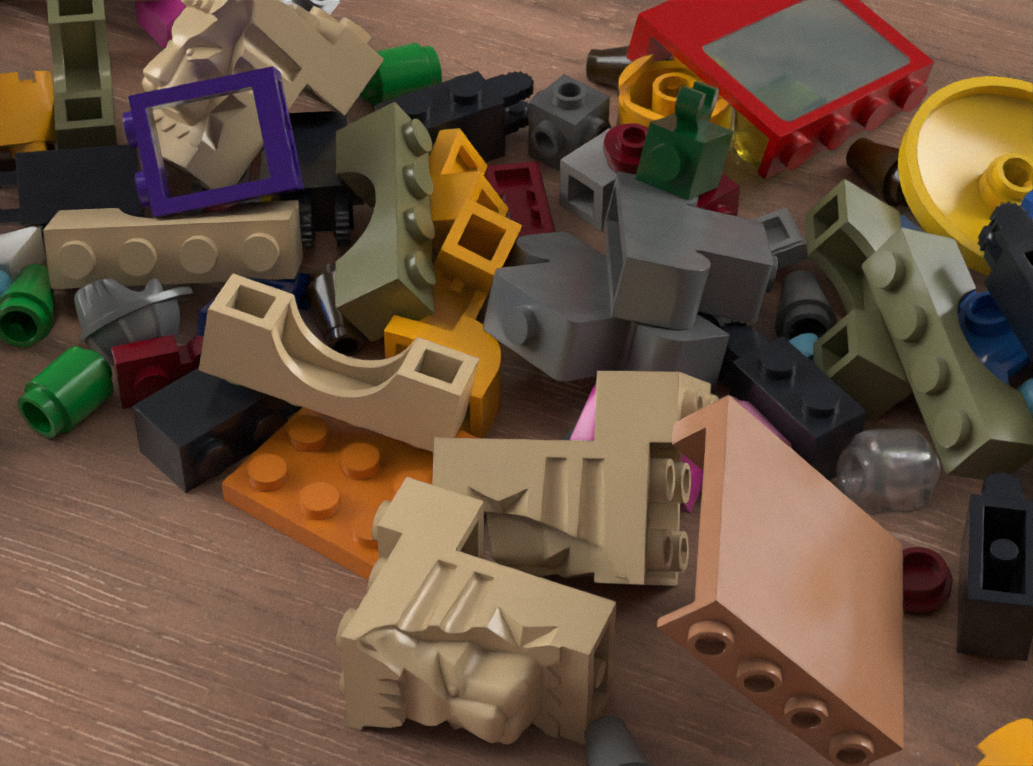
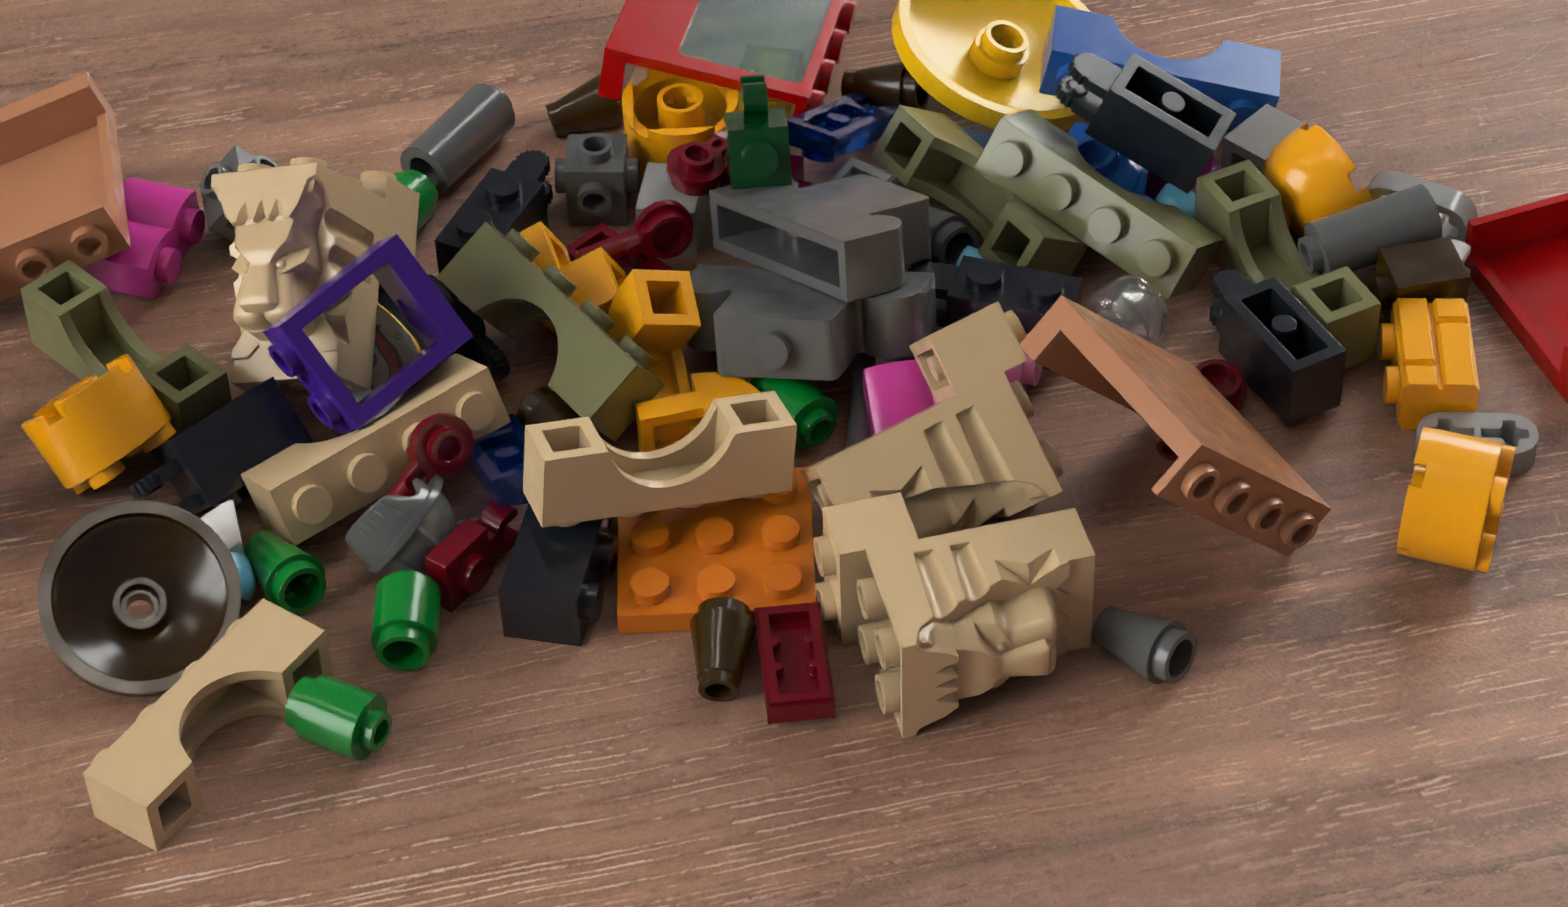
camera: 35 degrees left, 0 degrees up
none -> dark red plate [386,413,474,497]
none -> dark grey brick [400,84,515,196]
none -> dark red plate [576,200,693,261]
none -> dark brown cone [690,597,756,702]
none -> green brick [750,377,838,450]
none -> dark red plate [754,602,836,724]
none -> clear blue plate [787,92,898,163]

